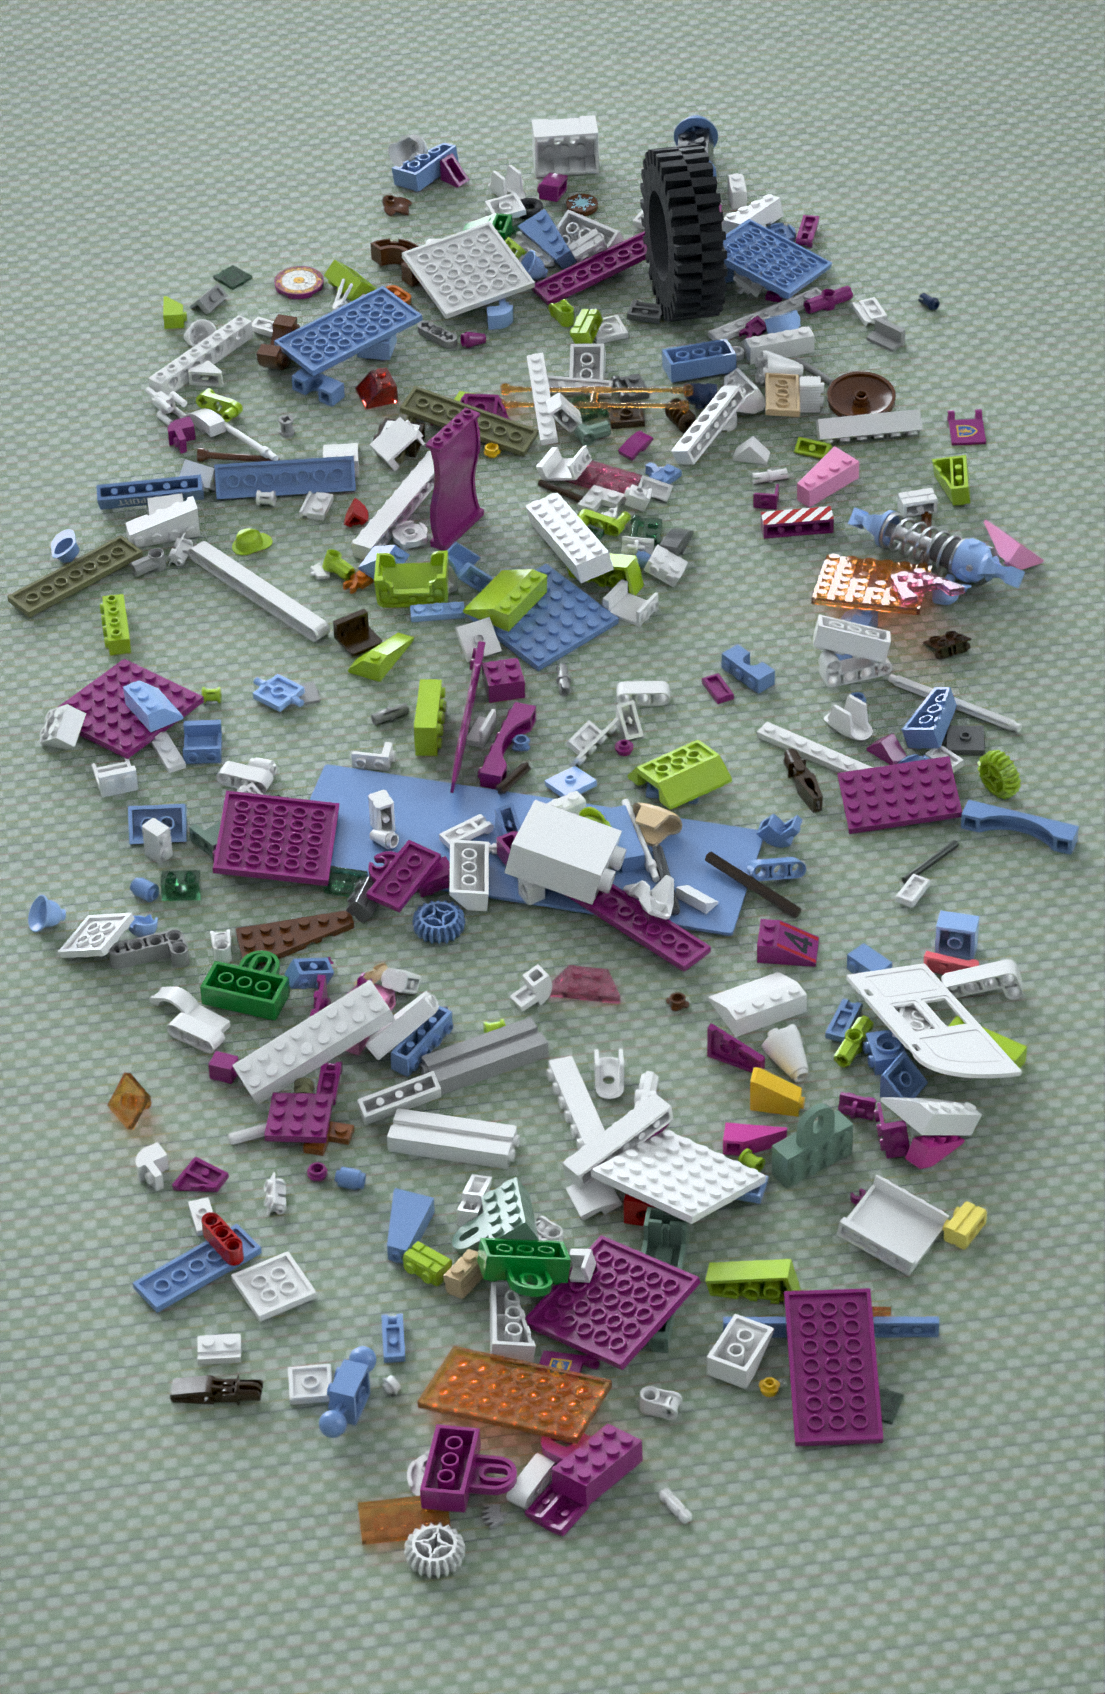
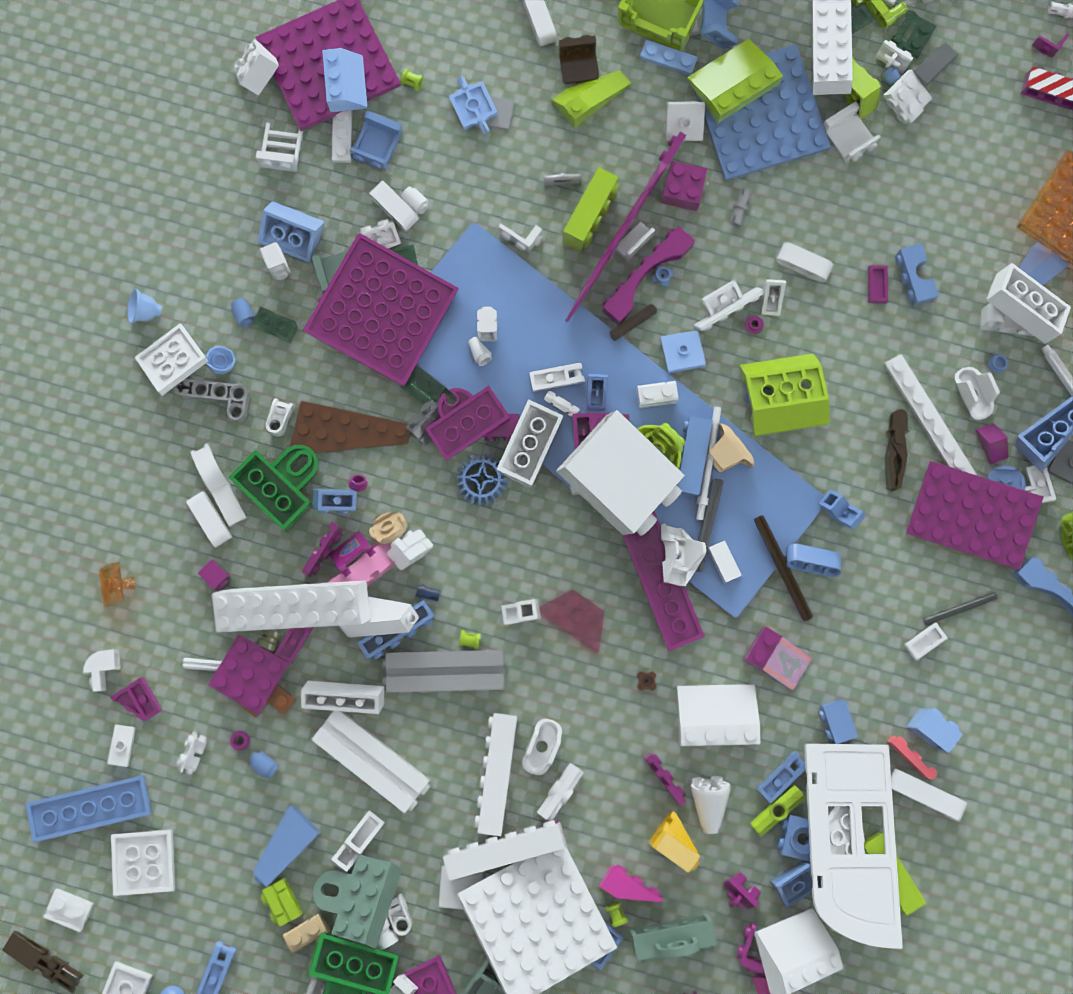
camera: 20 degrees right, 40 degrees up
red beam [201,1212,244,1266] -> none

